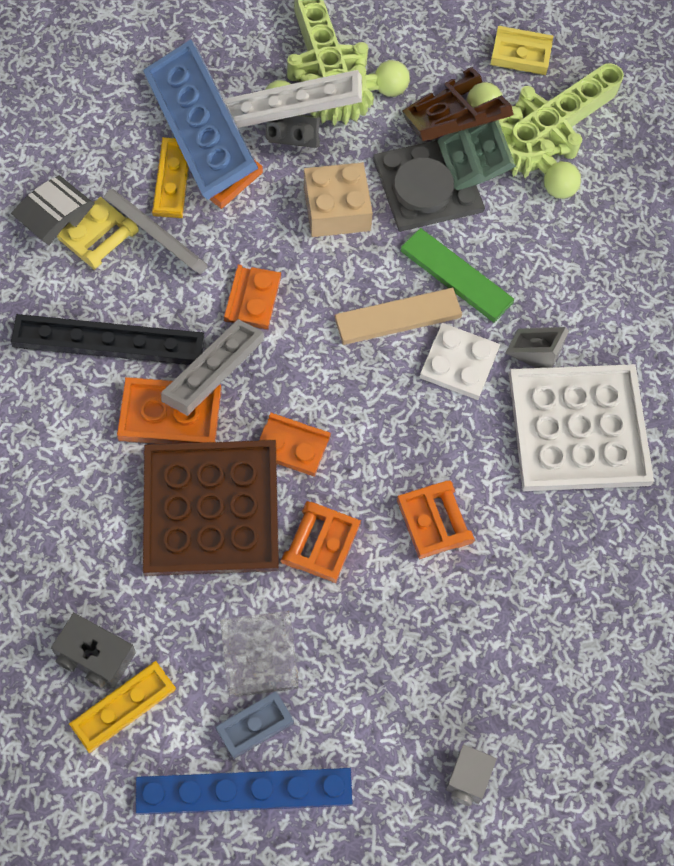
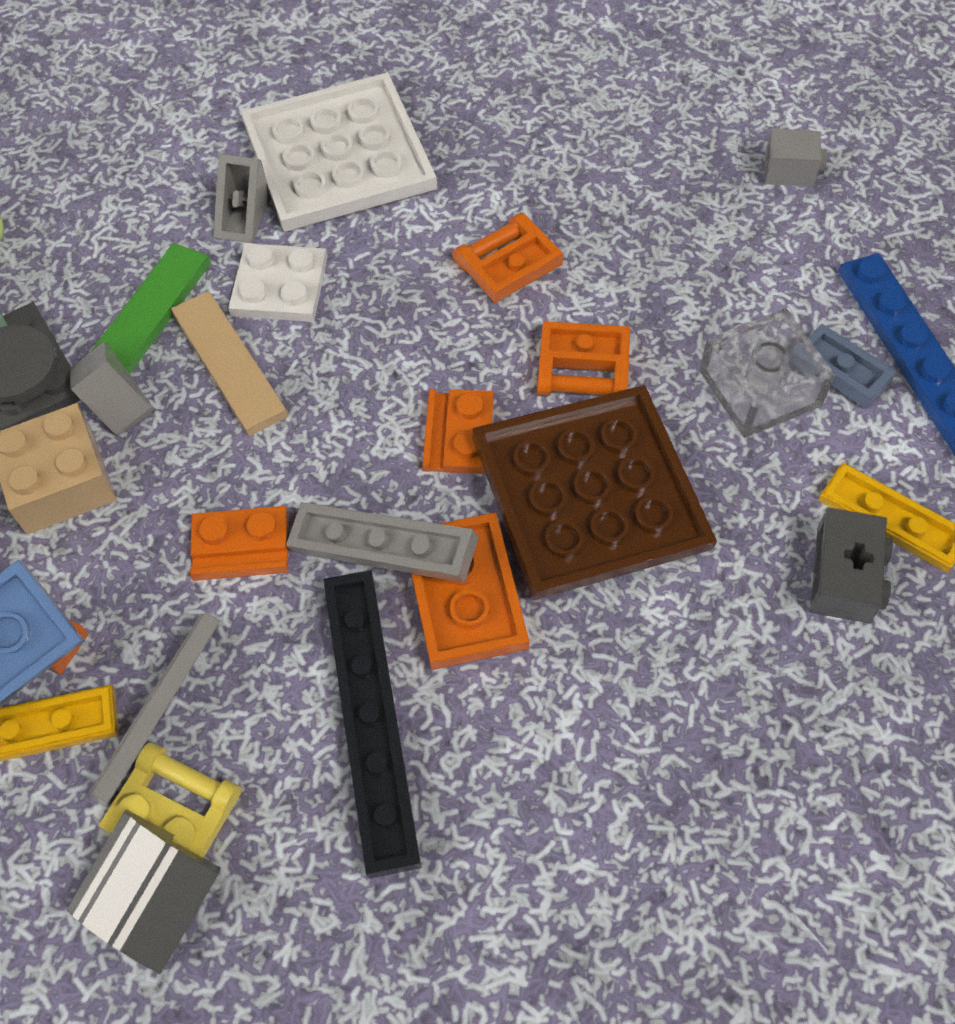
camera: 100 degrees left, 5 degrees down
none -> light grey slope [70,341,155,436]

